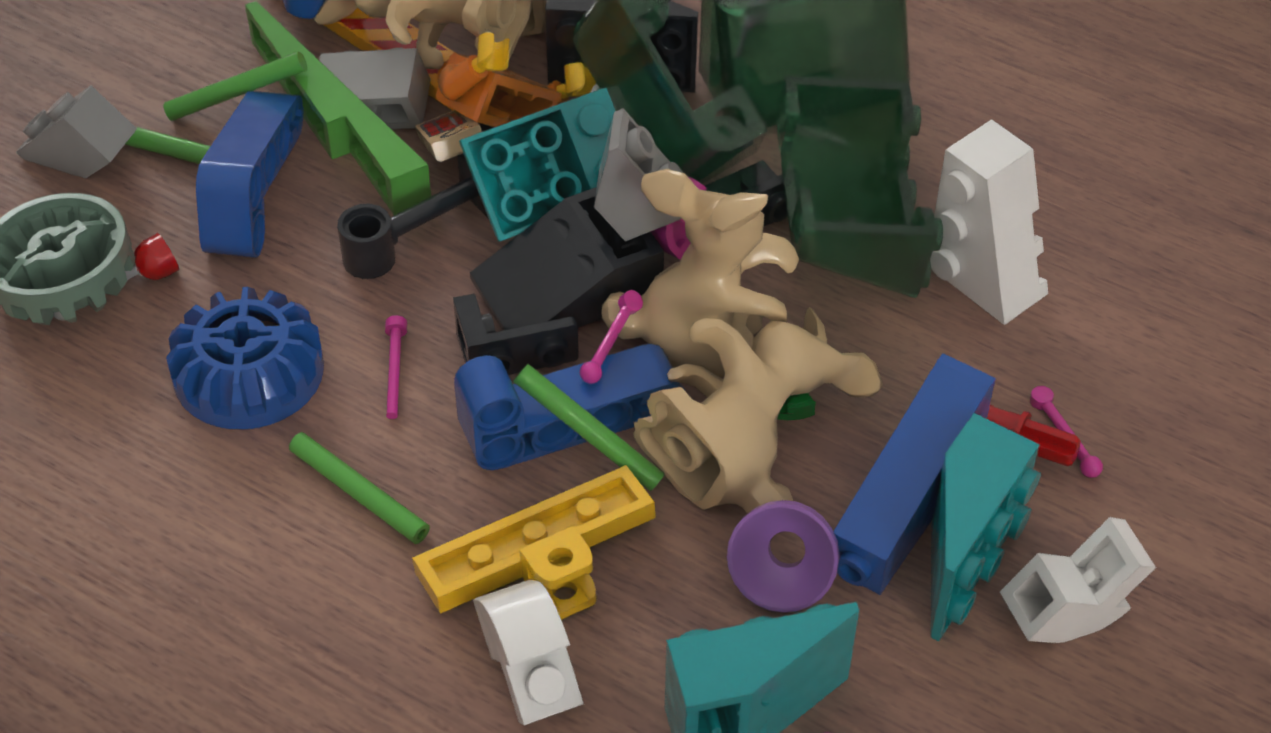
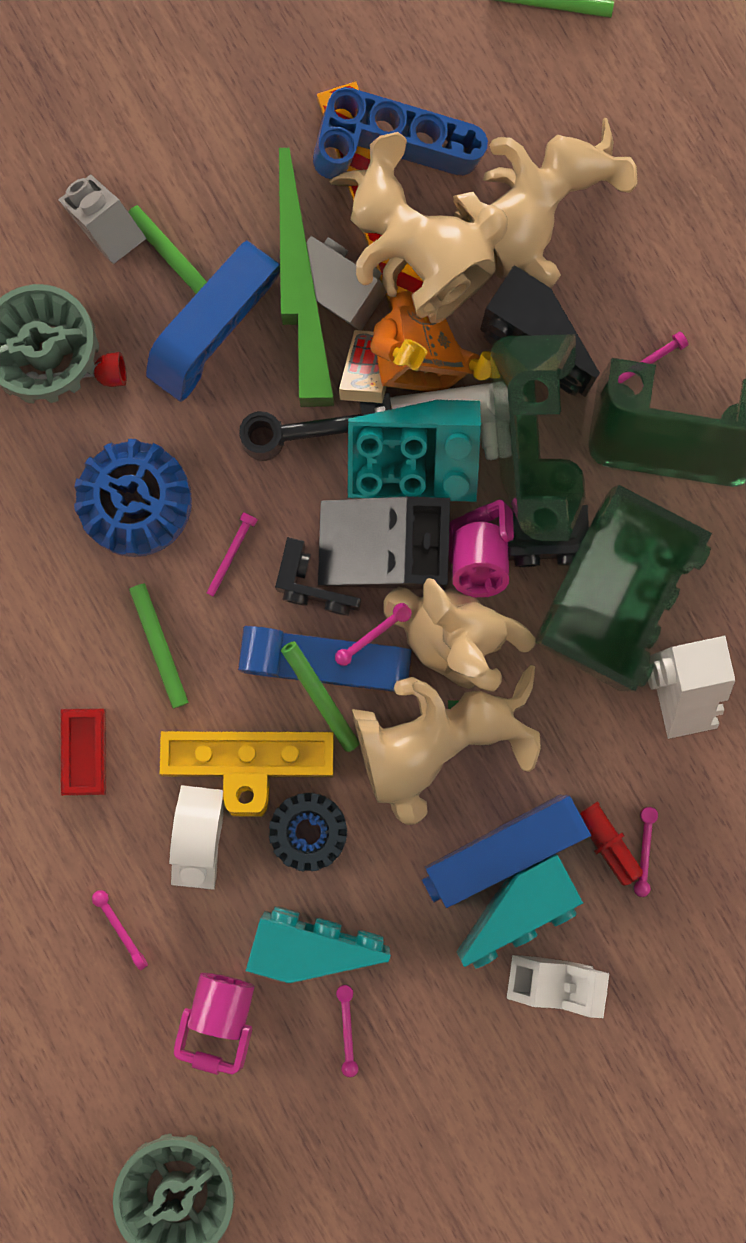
camera: 25 degrees right, 35 degrees up
bright green bar [163,52,307,121] -> none
light grey slope [594,108,683,241] -> none
medium lavender piece [727,500,840,612] -> none
none -> red tile [61,709,106,796]
none -> black bush [269,793,347,872]

